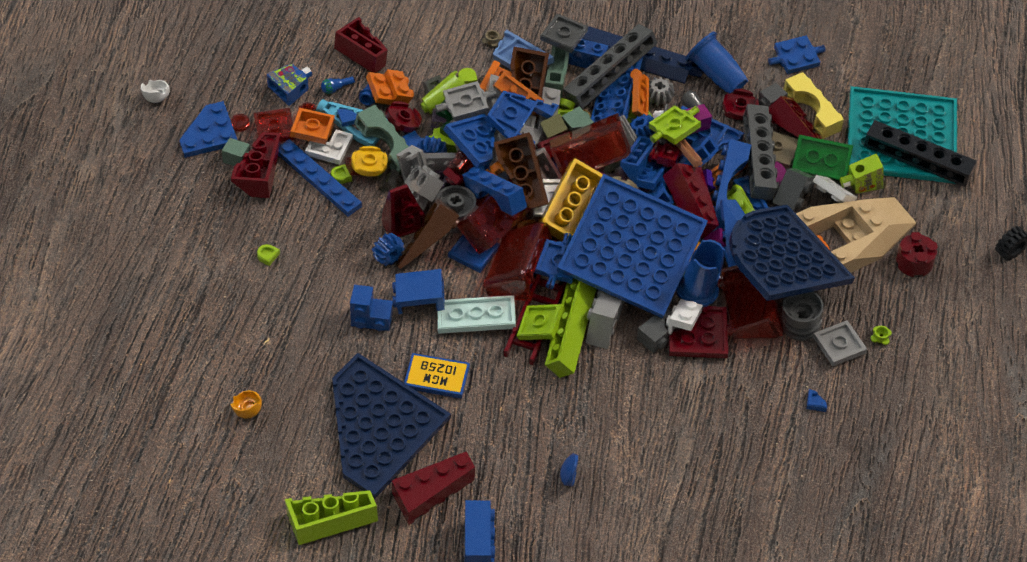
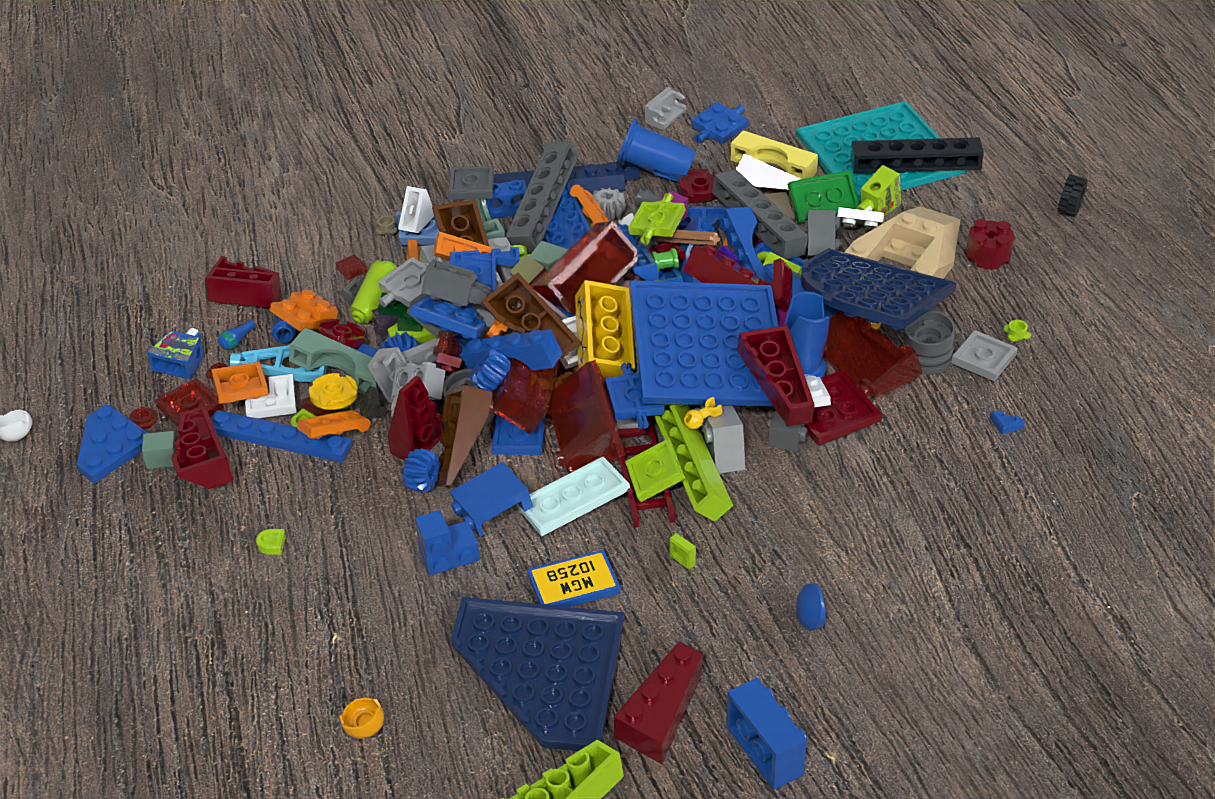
camera: 25 degrees left, 10 degrees down
blue tile [337,109,357,127] -> none
dark grey brick [758,83,788,107] -> none
none -> orange plate [298,410,371,439]
none -> clear red tile [336,254,367,280]
none -> white slope [398,186,434,233]
none -> dark grey hinge [421,259,492,307]
none -> blue gear [470,349,511,391]
none -> light grey hinge [645,87,686,130]
none -> bright green bush [651,248,679,272]
none -> lime tile [670,533,696,569]
none -> yellow arm [684,397,723,429]
none -> dark red wedge [737,325,815,426]
none -> dark red plate [771,258,792,311]

